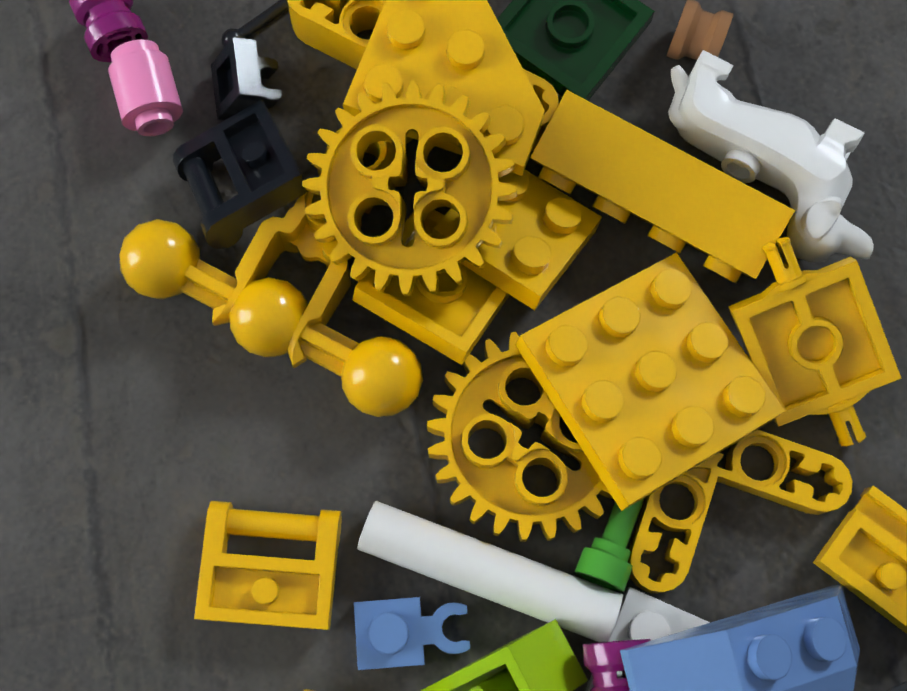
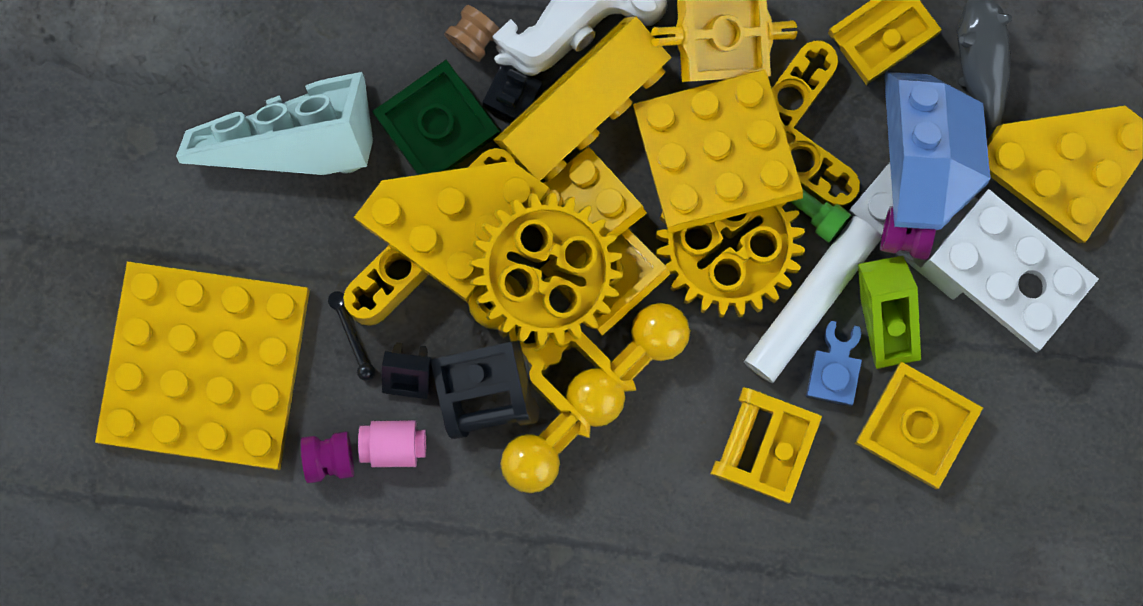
camera: 70 degrees left, 5 degrees up
none -> black tile [482,65,543,121]

